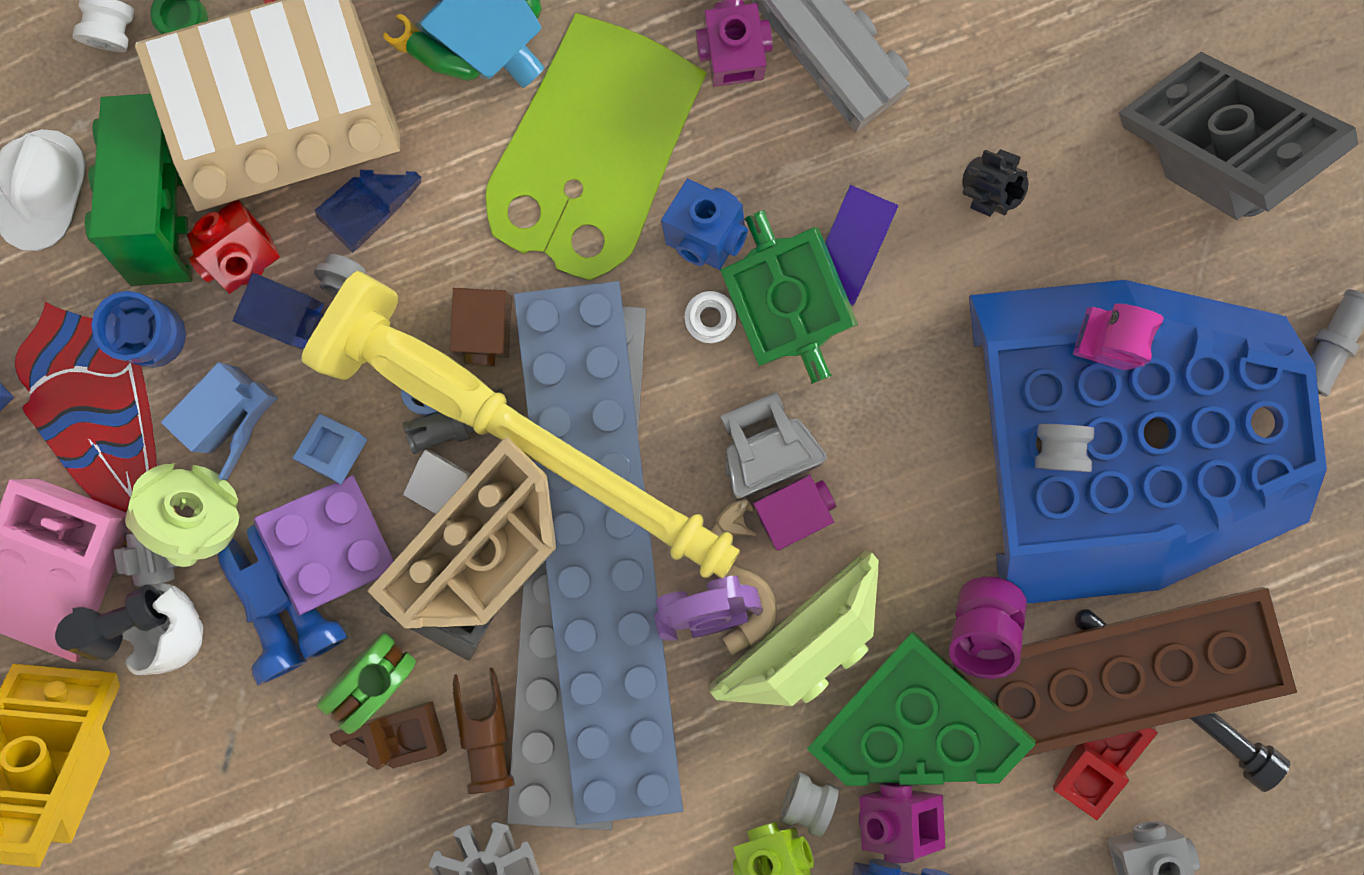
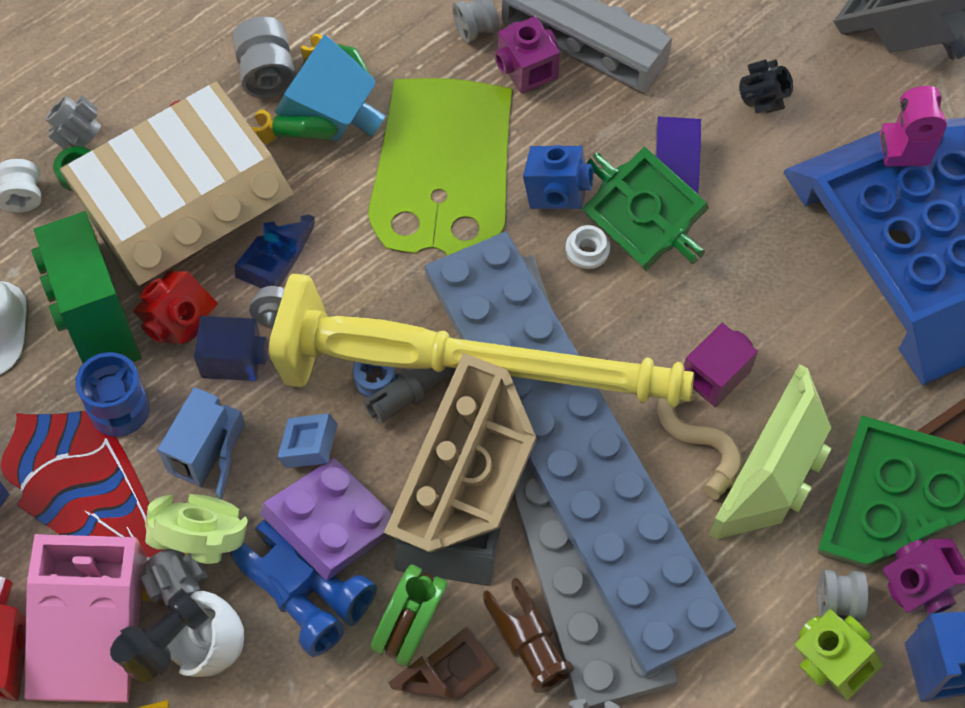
camera: 20 degrees left, 25 degrees down
white slope [403,450,472,514] -> none
reddish brown brick [450,288,512,367] -> none
medium lavender plate [654,576,763,641] -> none
light grey piece [720,392,827,500] -> none
magenta wheel [949,576,1027,679] -> none
light grey wheel [1035,424,1094,472] -> none

